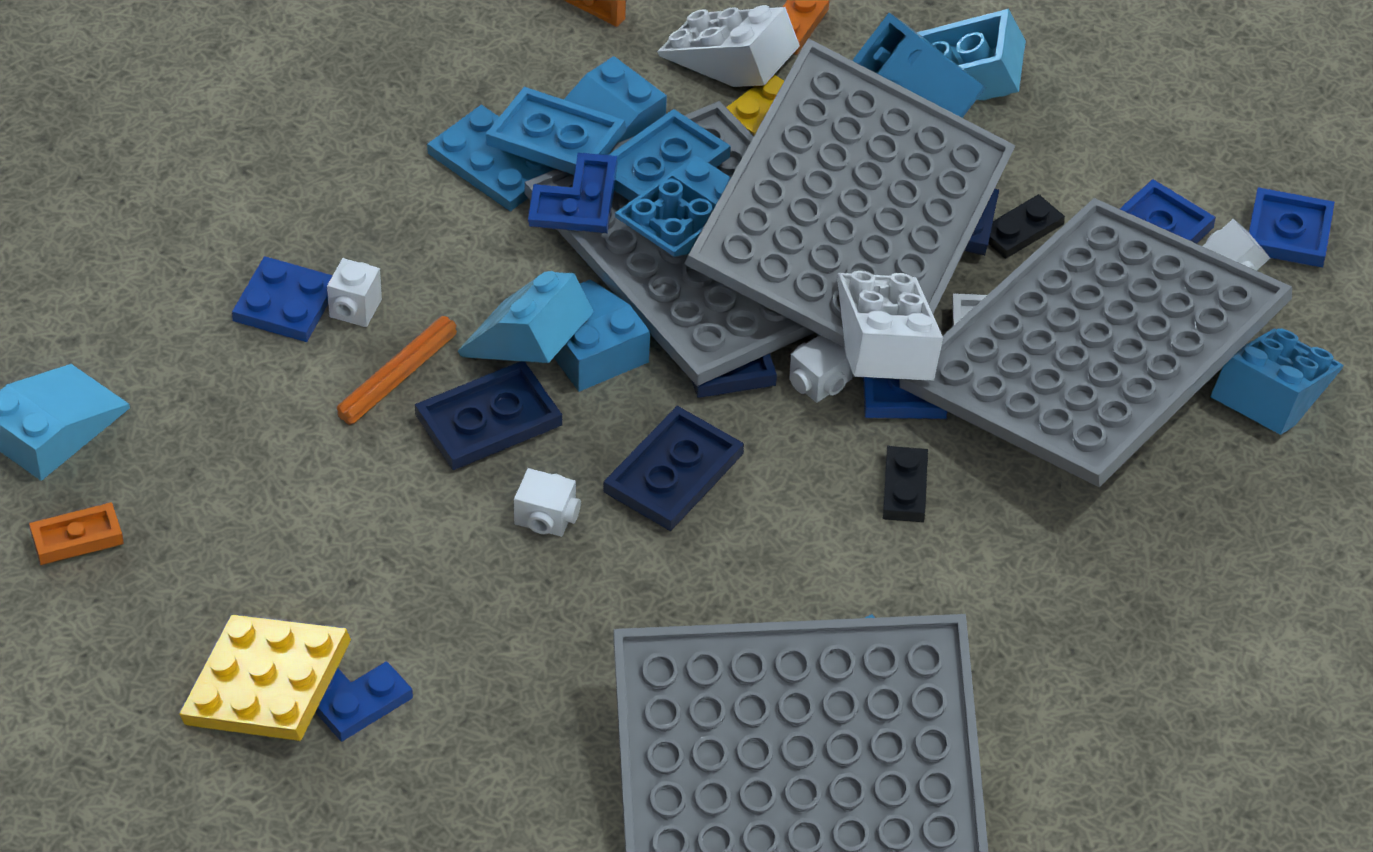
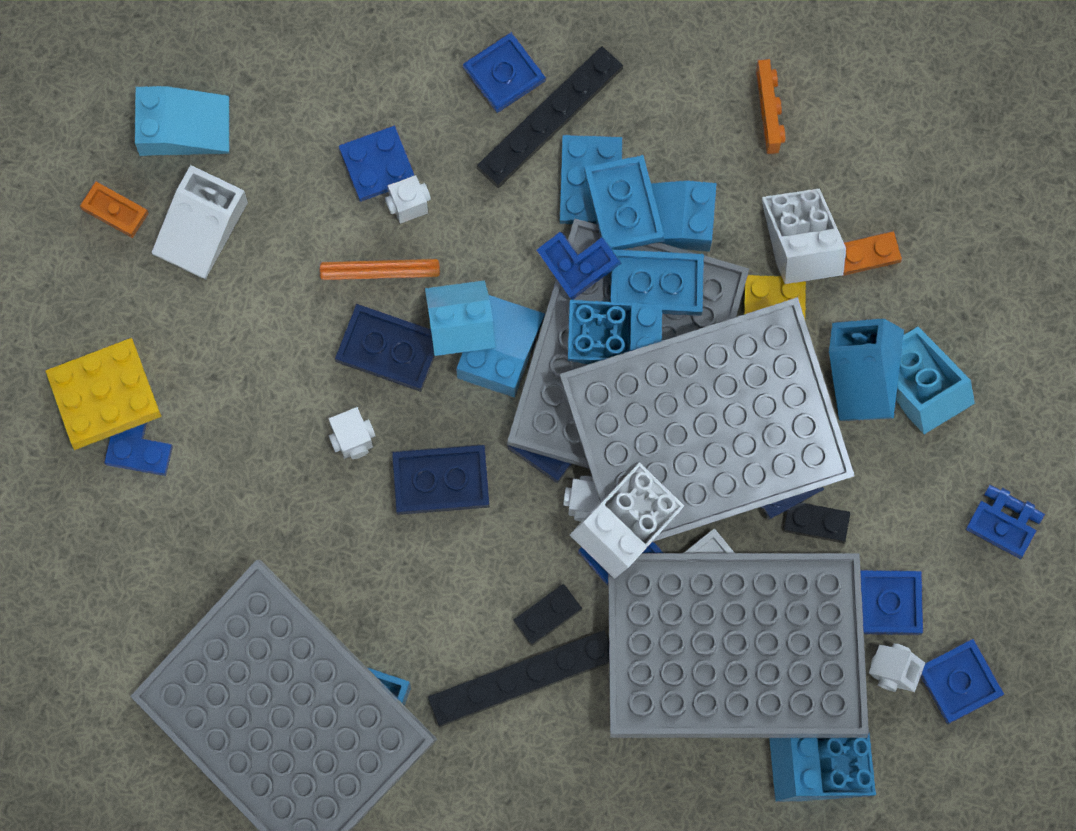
camera: 50 degrees right, 25 degrees up
none -> white slope [152,165,248,280]
none -> black plate [428,630,609,727]
none -> blue plate [463,32,546,113]
none -> black plate [477,46,623,188]
none -> blue plate [965,485,1045,559]

